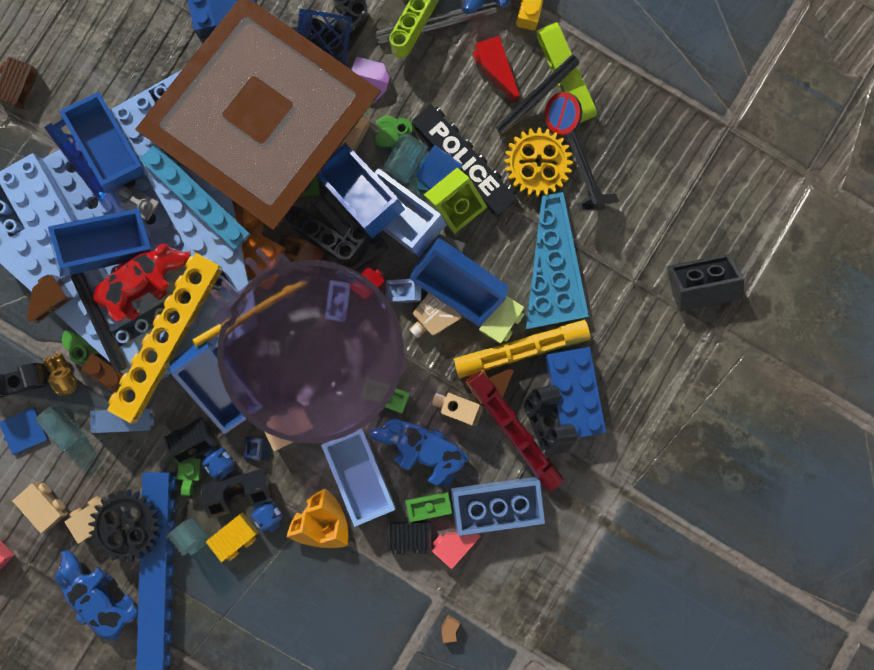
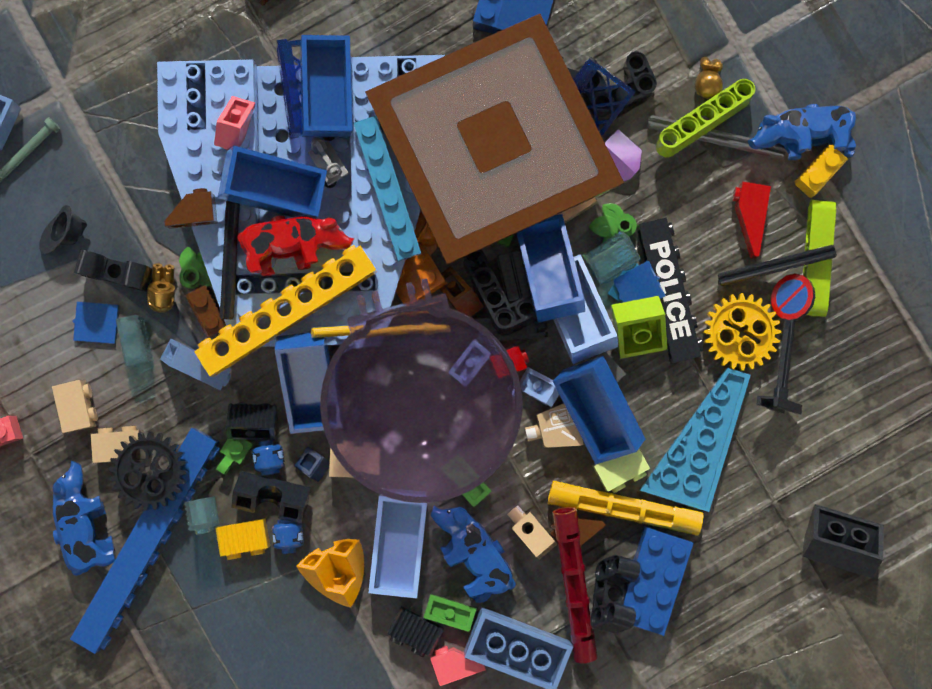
camera: 35 degrees right, 0 degrees up
none -> coral slope [214,96,255,150]

